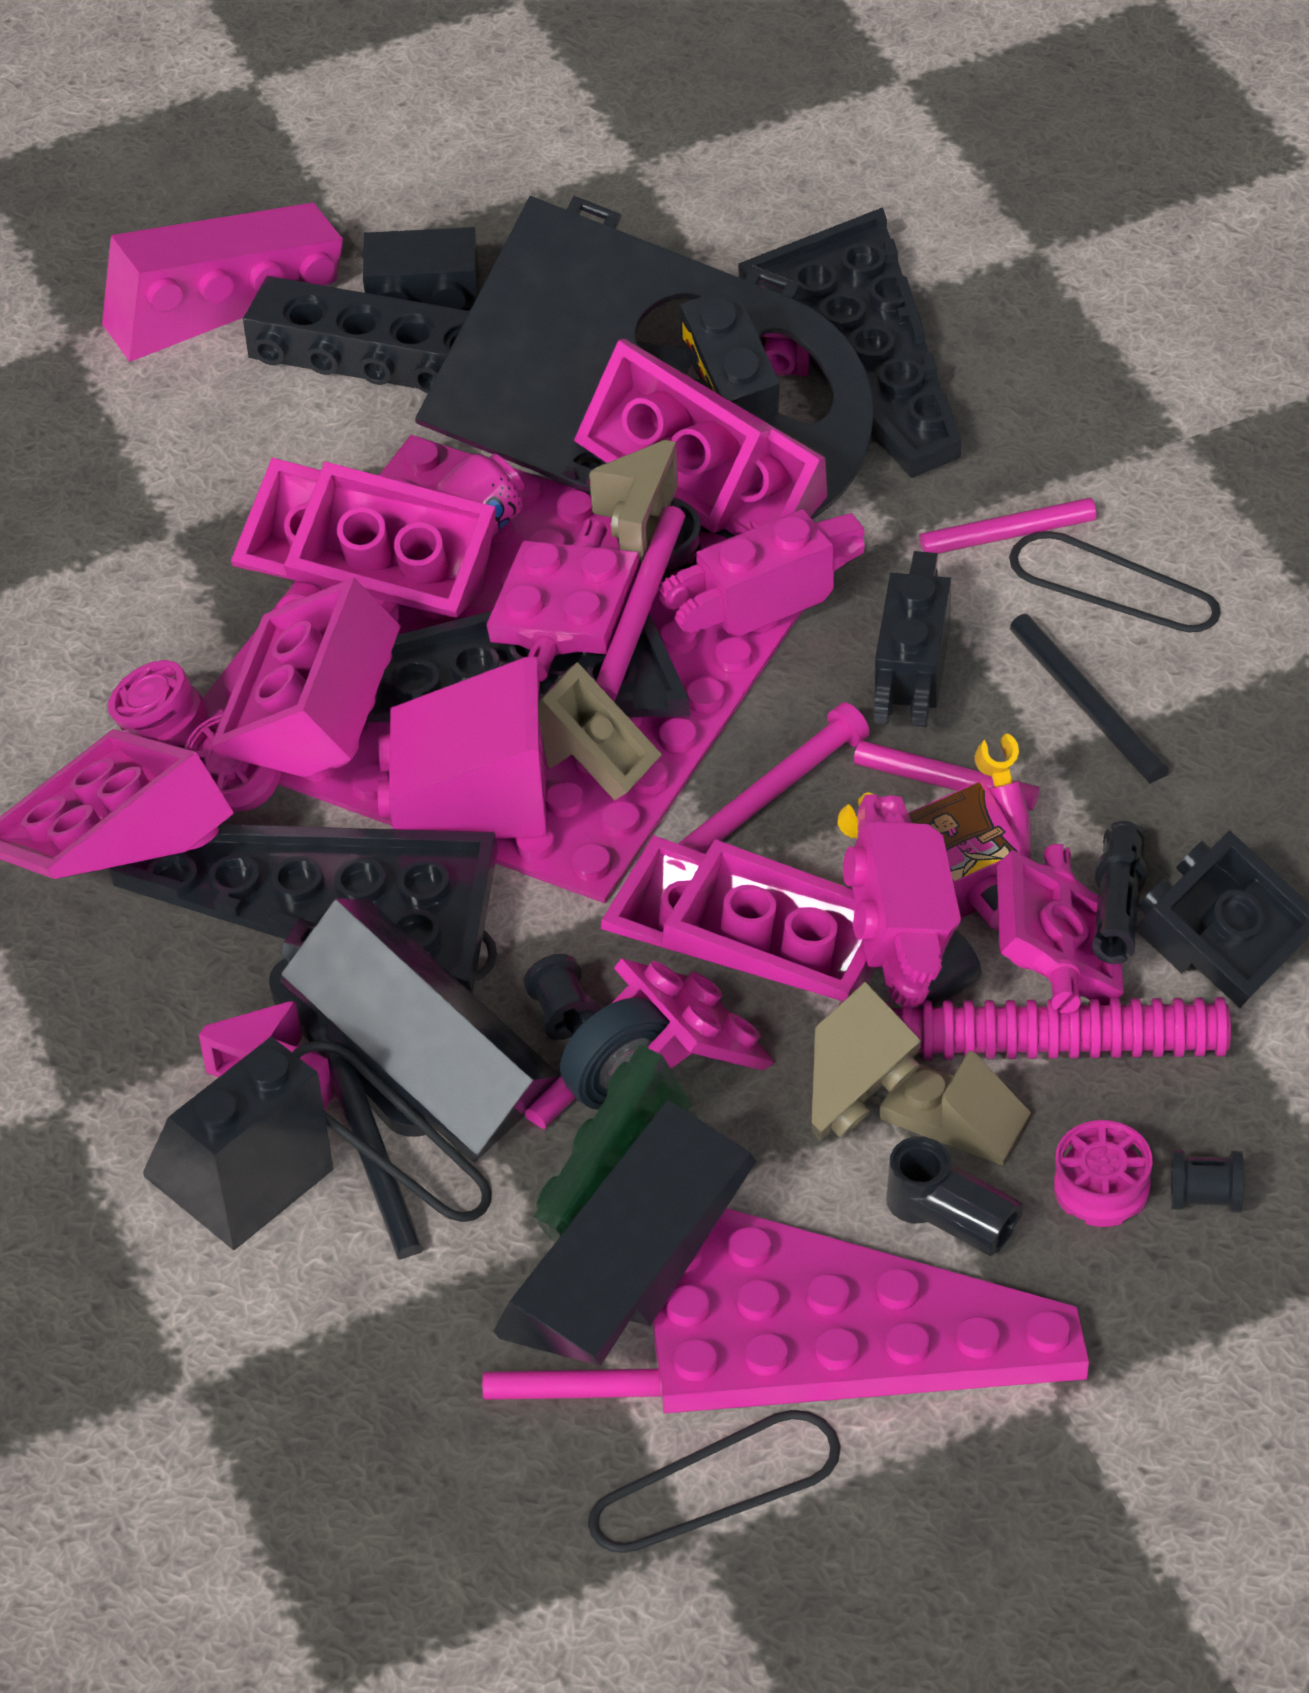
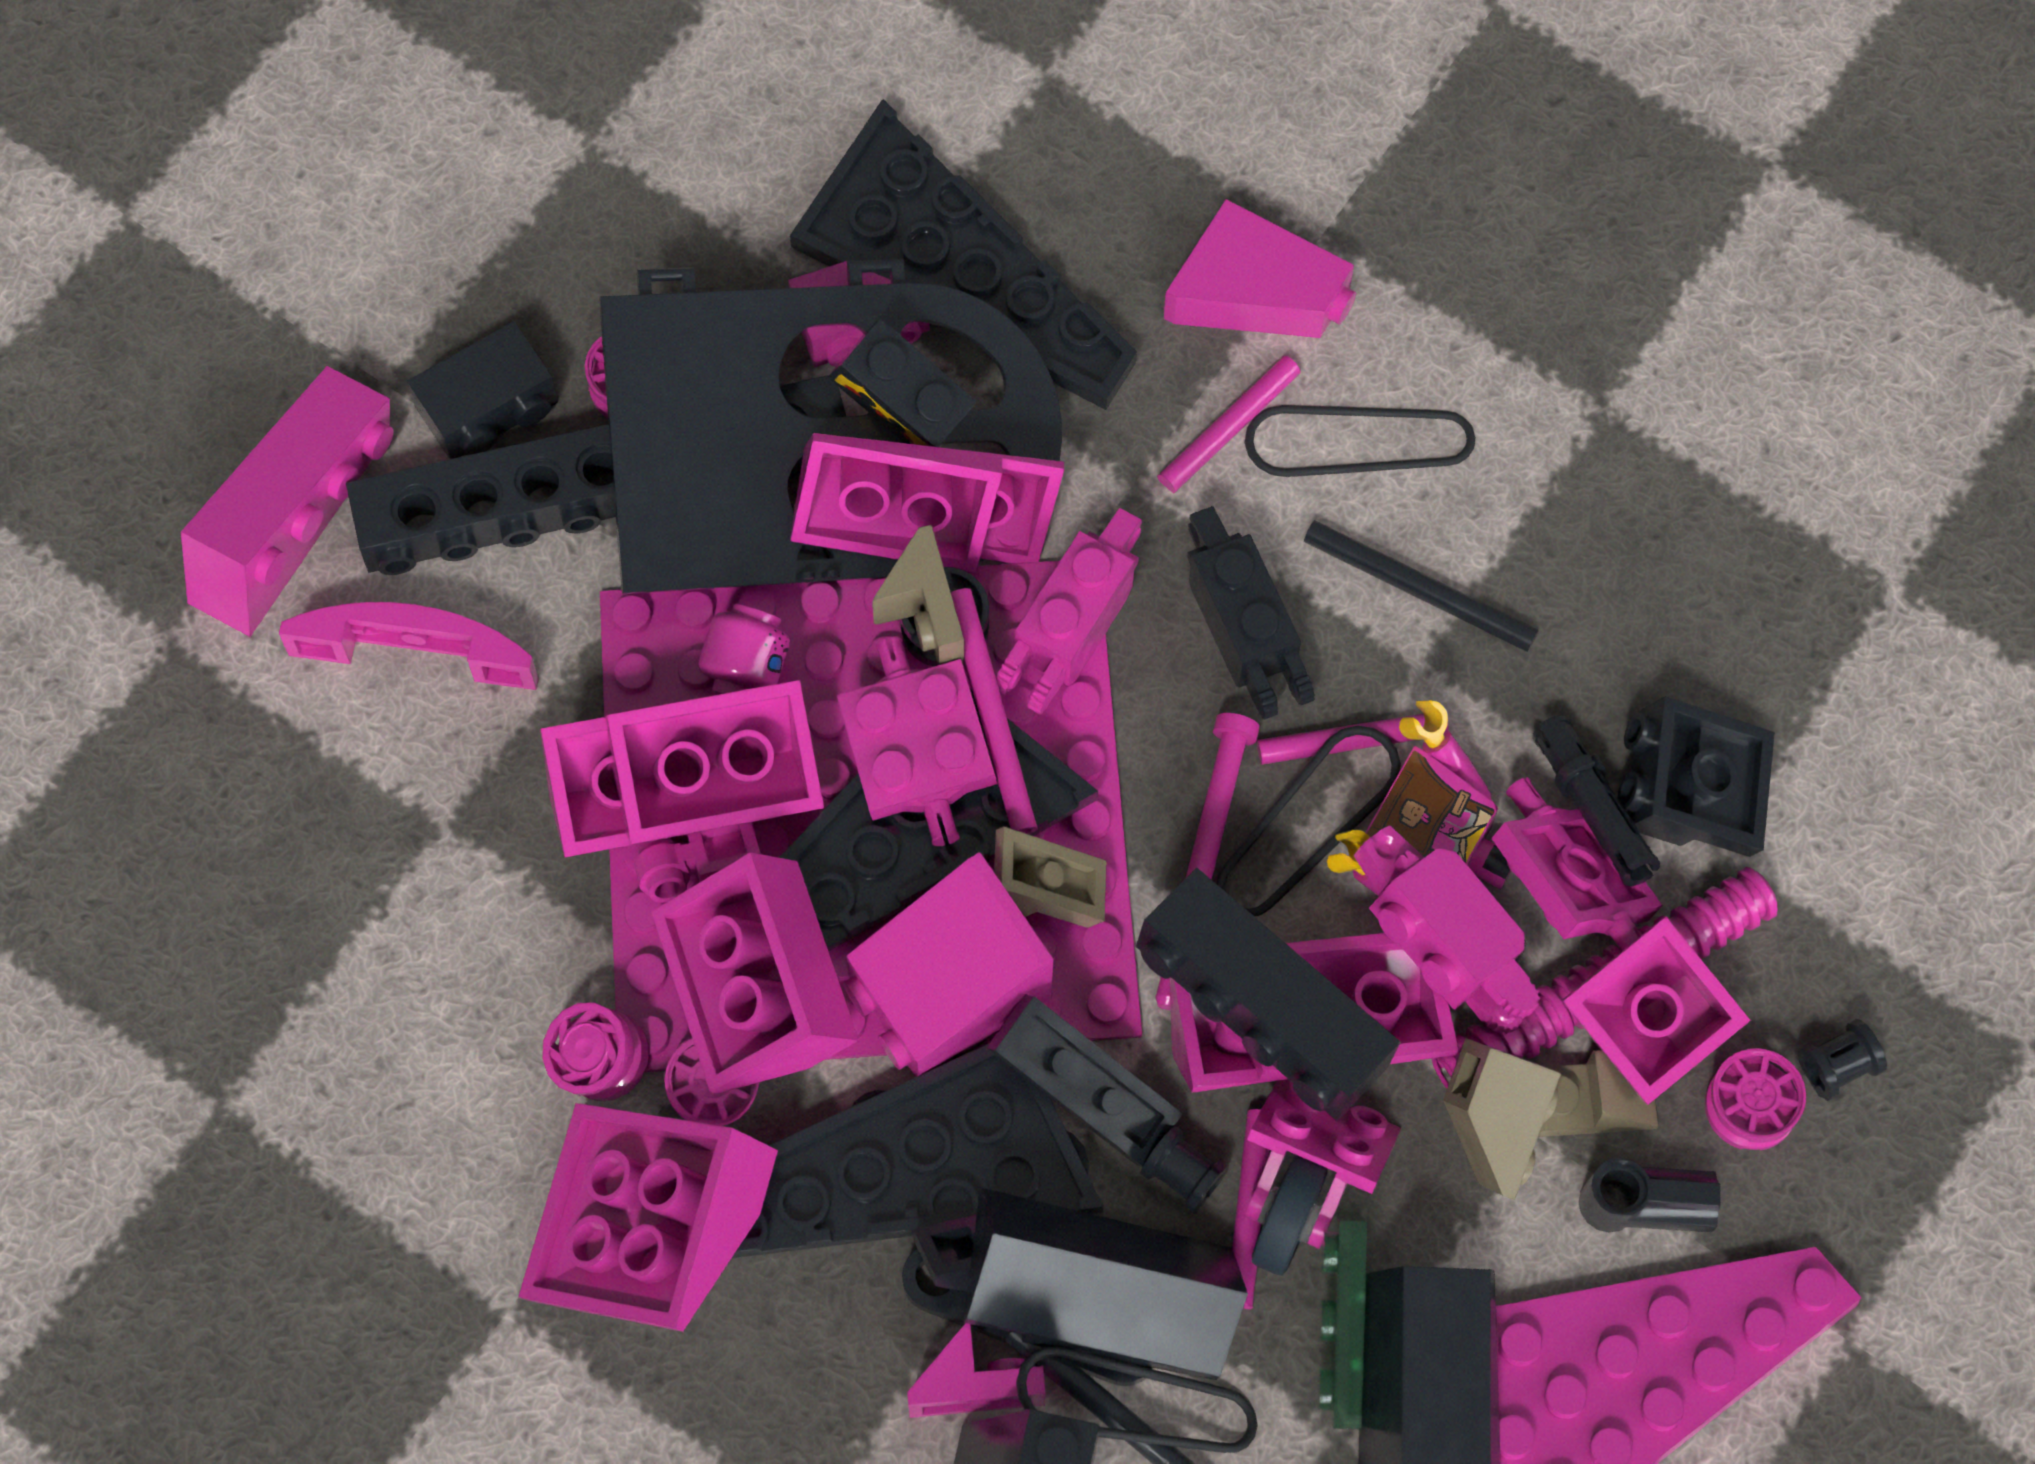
camera: 35 degrees left, 20 degrees up
none -> dark pink slope [279,602,539,690]
none -> black plate [987,994,1183,1167]
none -> black brick [1135,868,1401,1121]
none -> dark pink slope [1164,199,1357,338]
none -> black piece [1216,725,1401,917]
none -> dark pink slope [1561,917,1751,1105]

